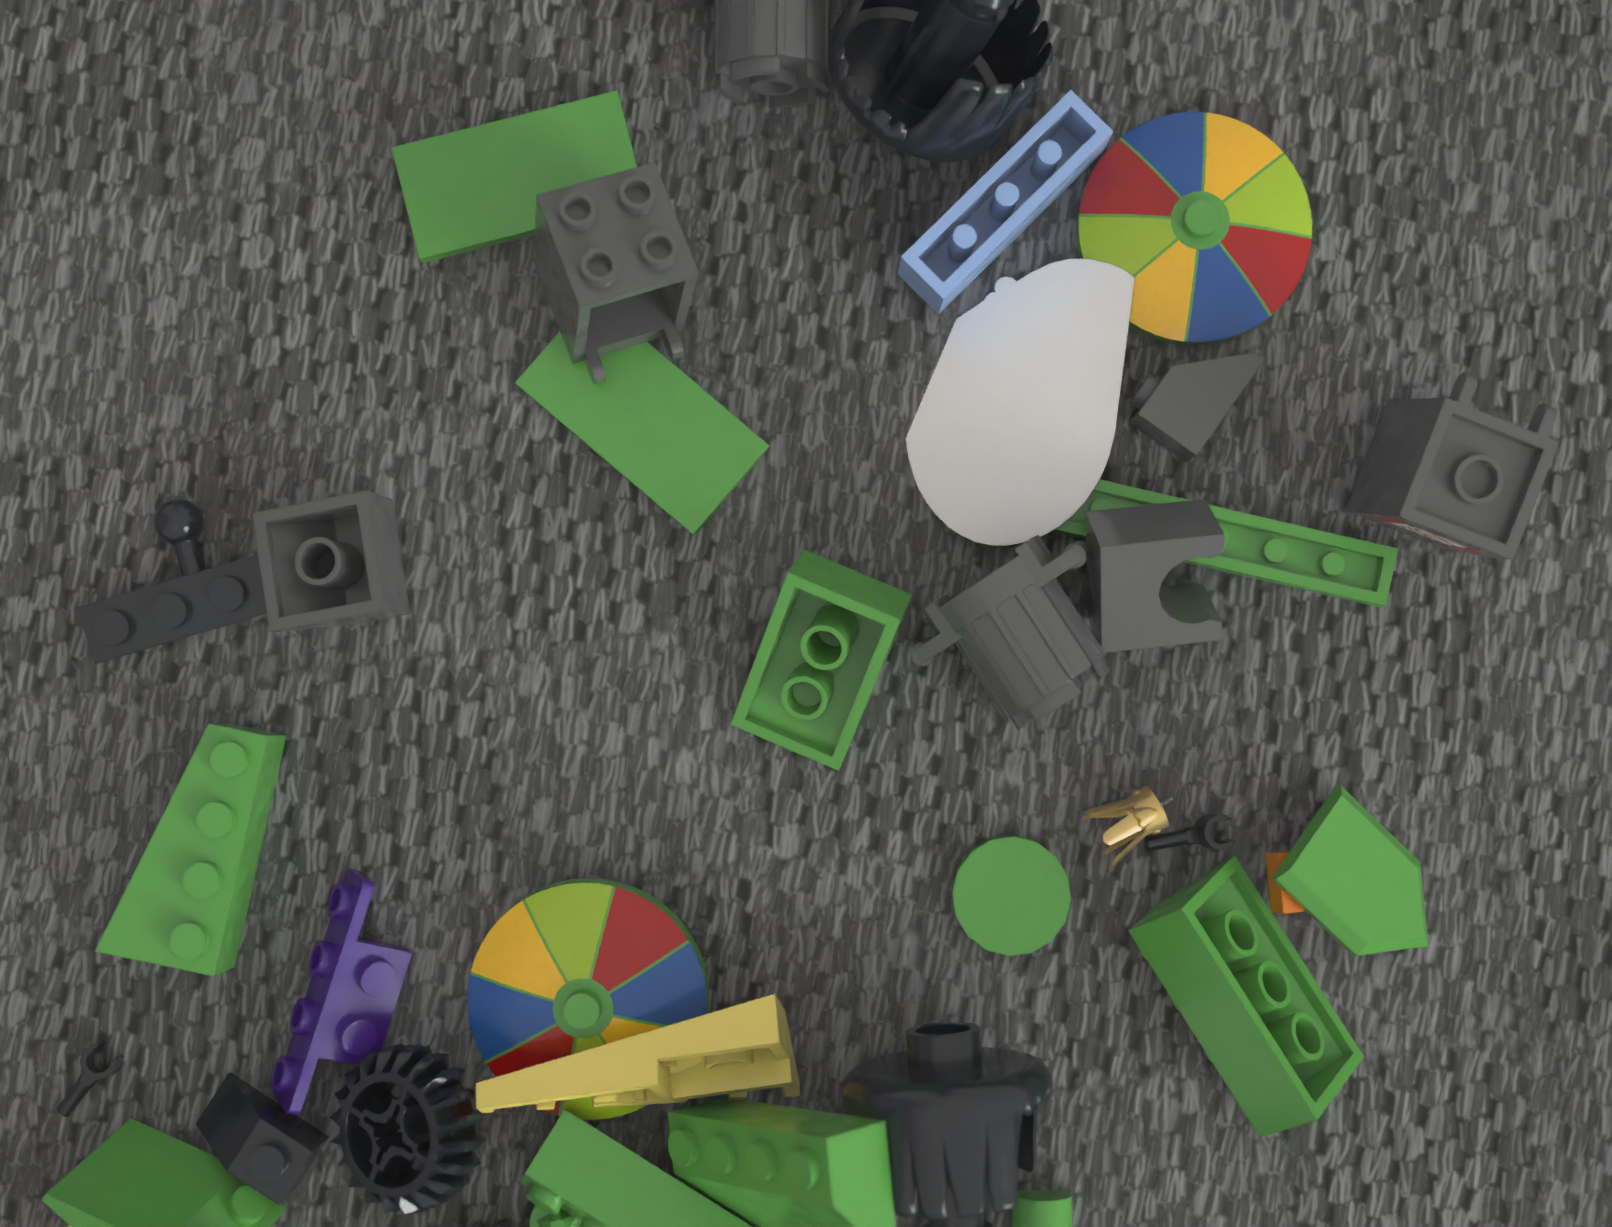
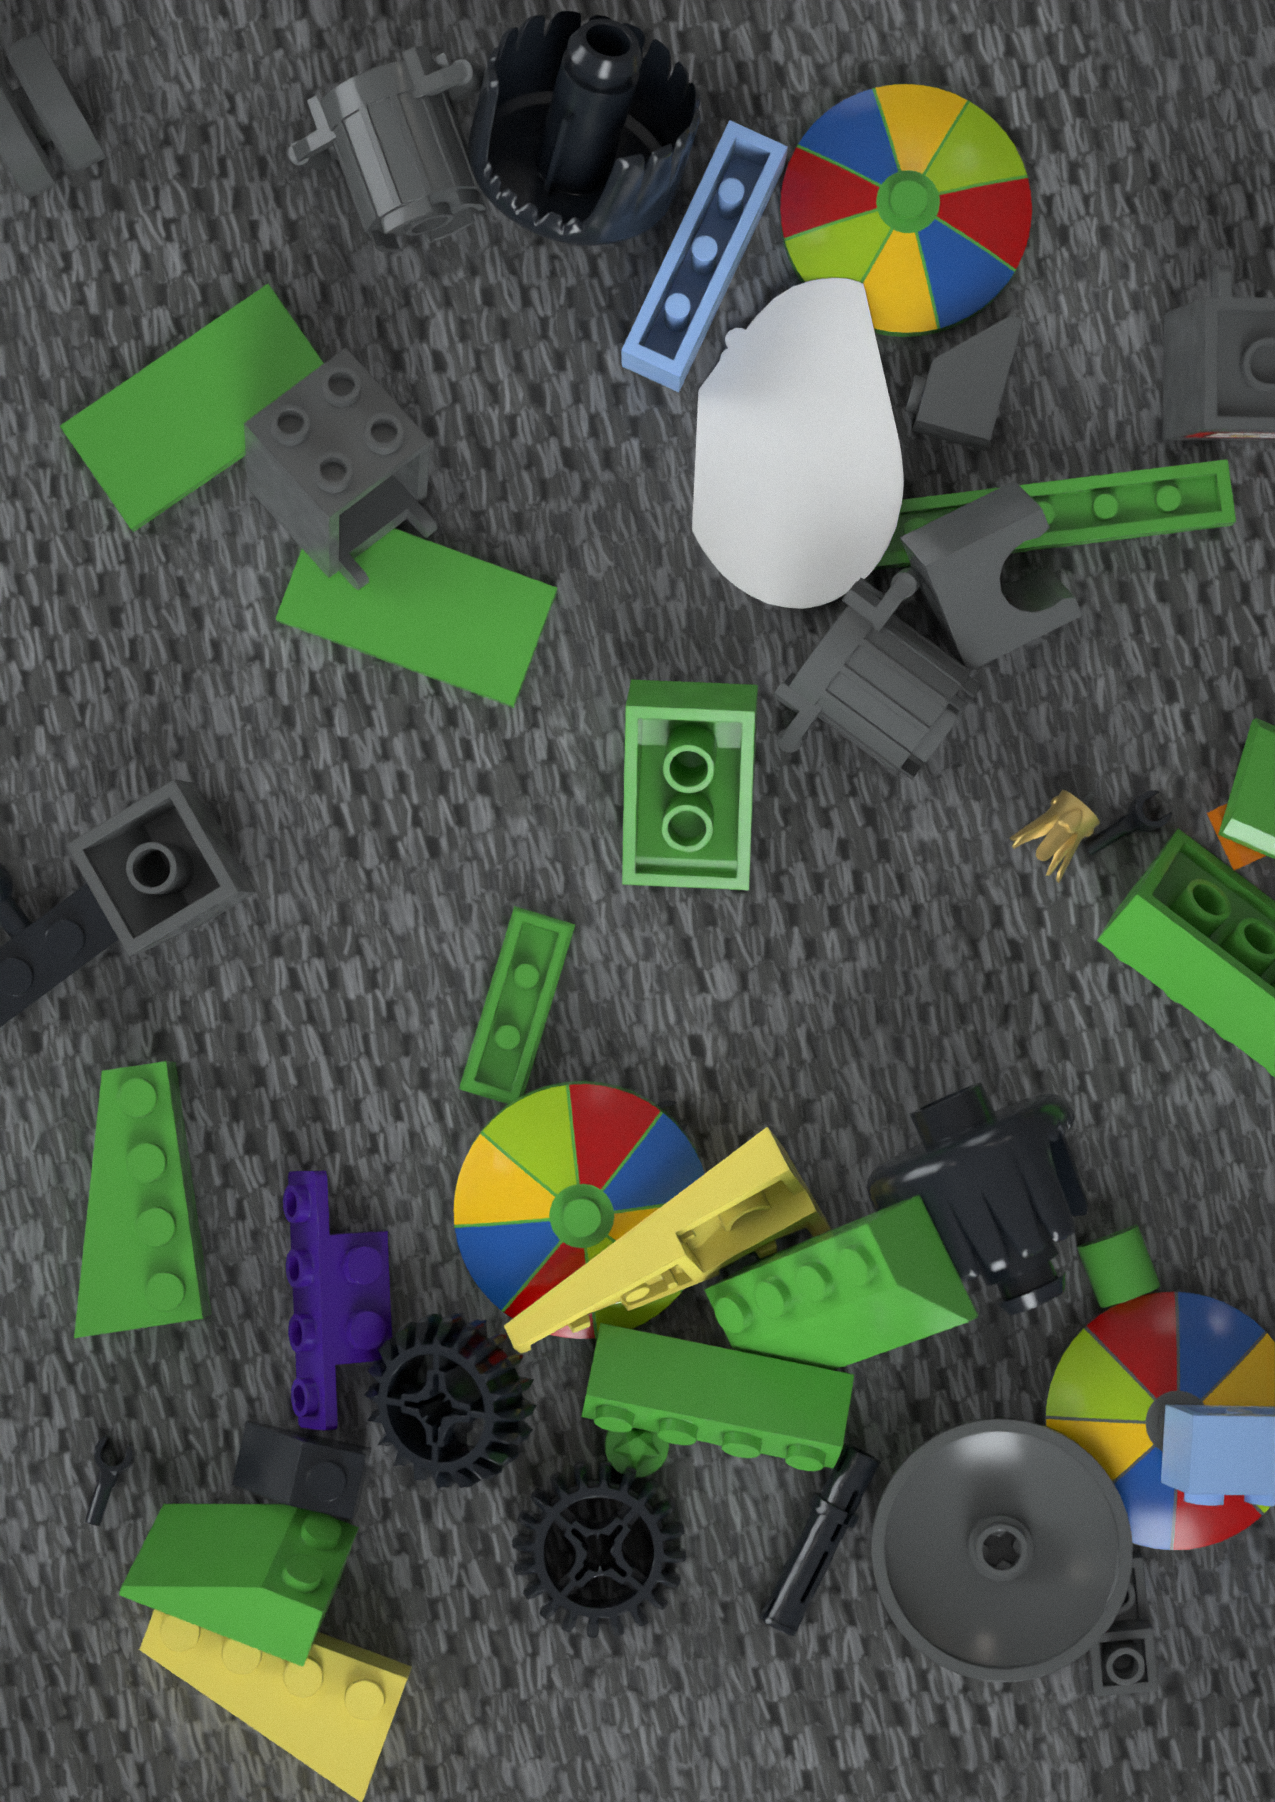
camera: 20 degrees left, 0 degrees up
bright green tile [951,835,1071,956] -> none
none -> bright green tile [459,906,576,1104]

